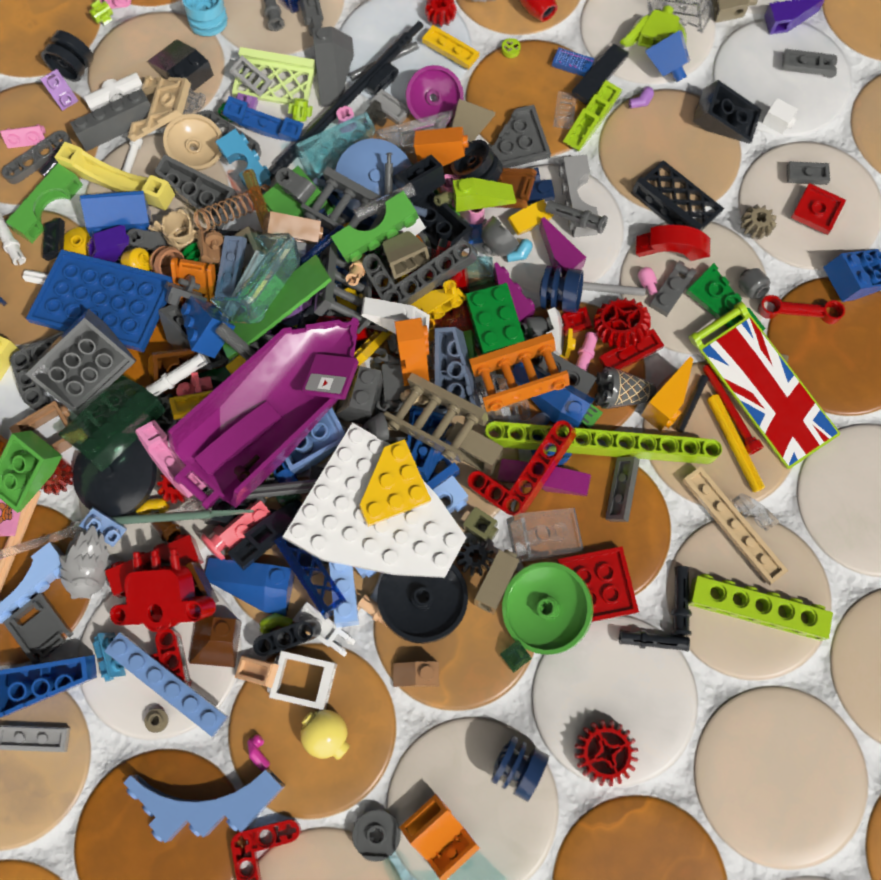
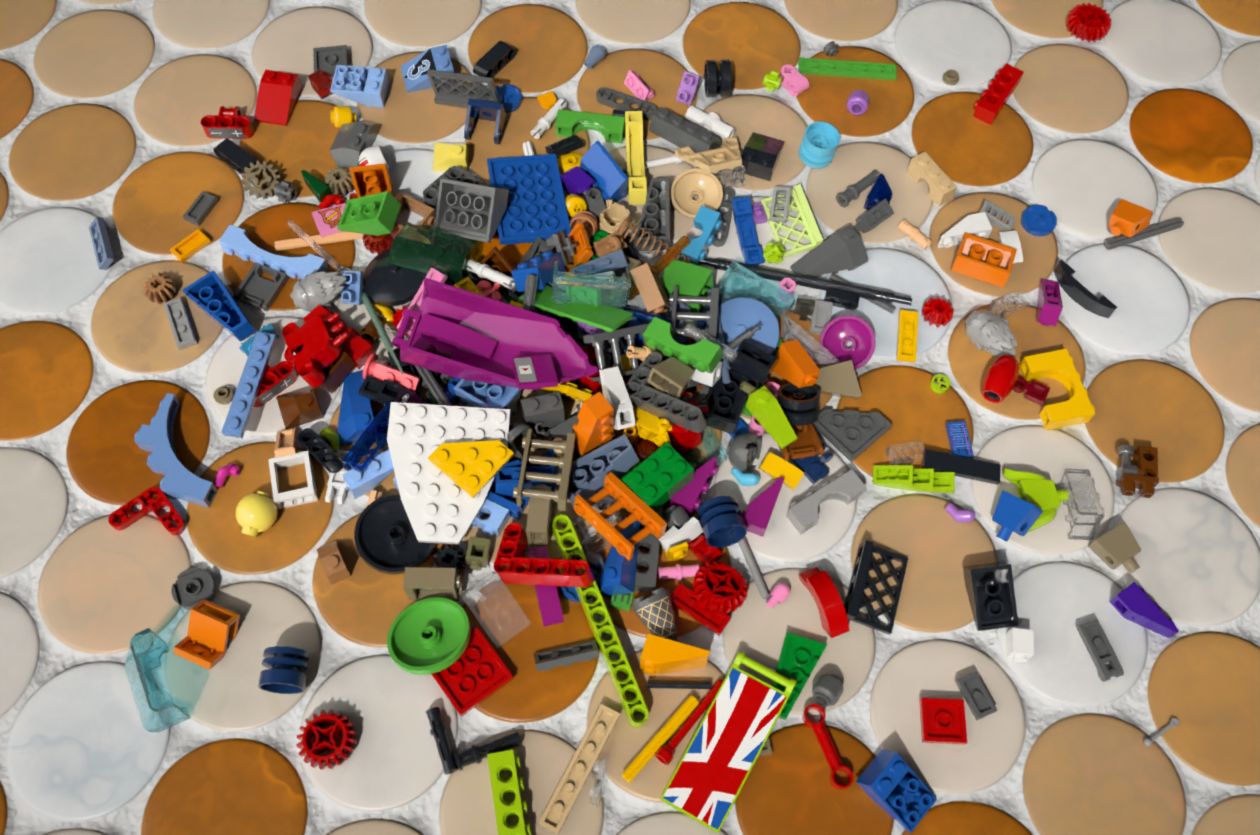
camera: 60 degrees right, 10 degrees down
dark grey piece [275,167,317,204] -> none
clear green tile [500,640,532,673] -> none
dark grey pin [545,200,608,234] -> none
dark grey plate [649,260,697,317] -> none
dark tan gear [741,204,777,240] -> none

